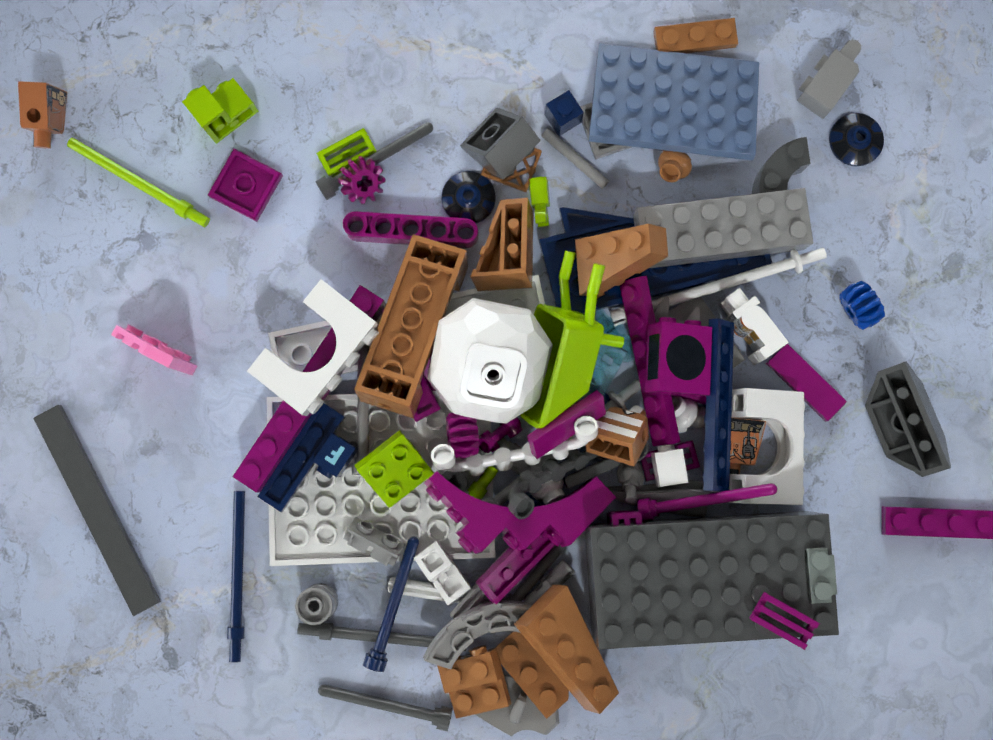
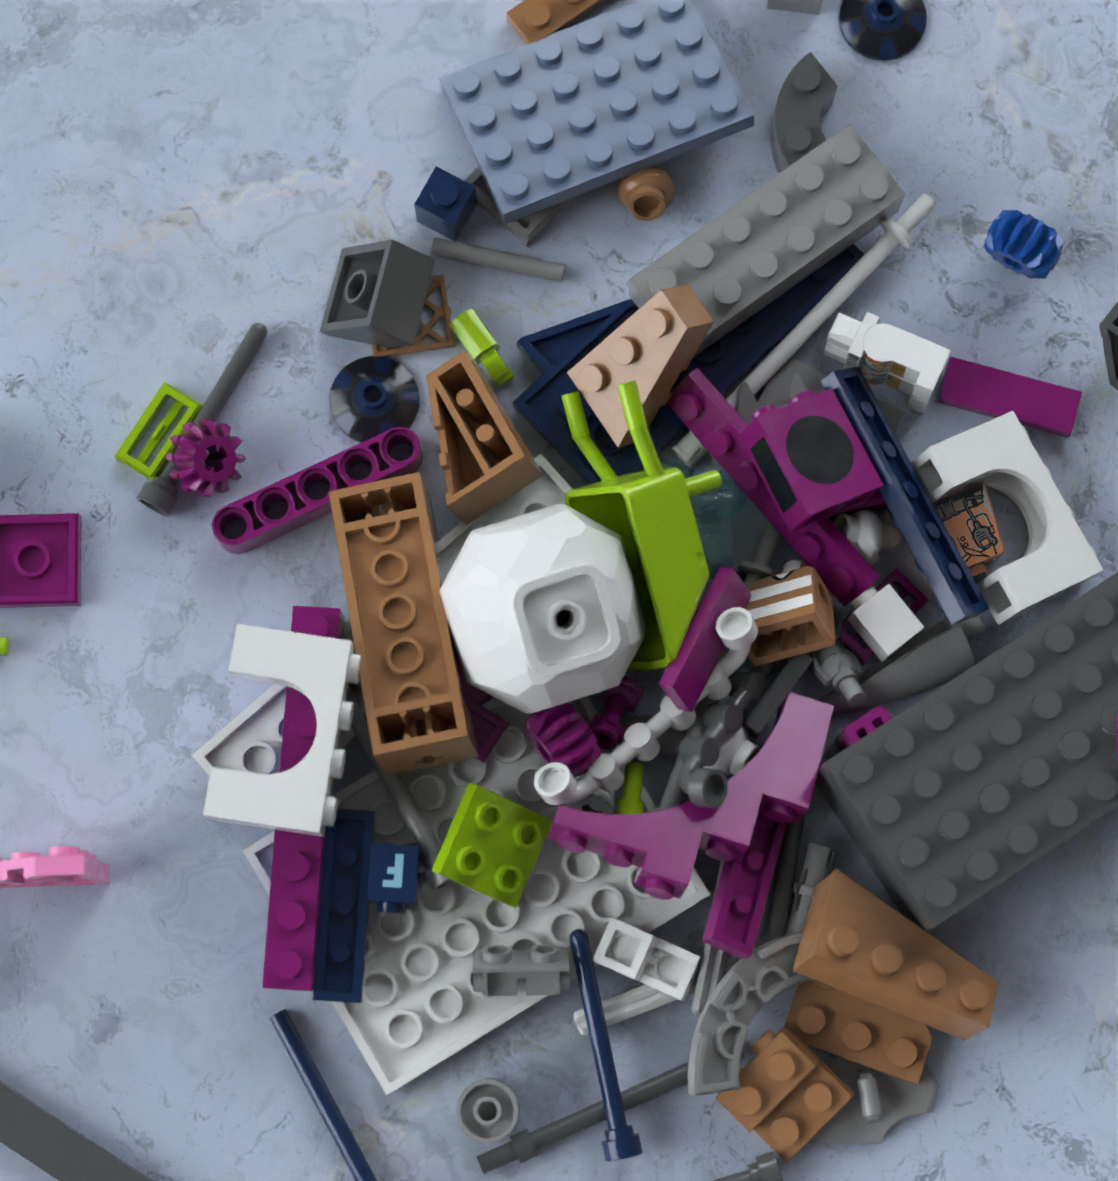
camera: 30 degrees left, 5 degrees down
magenta piece [637,483,777,522] -> none

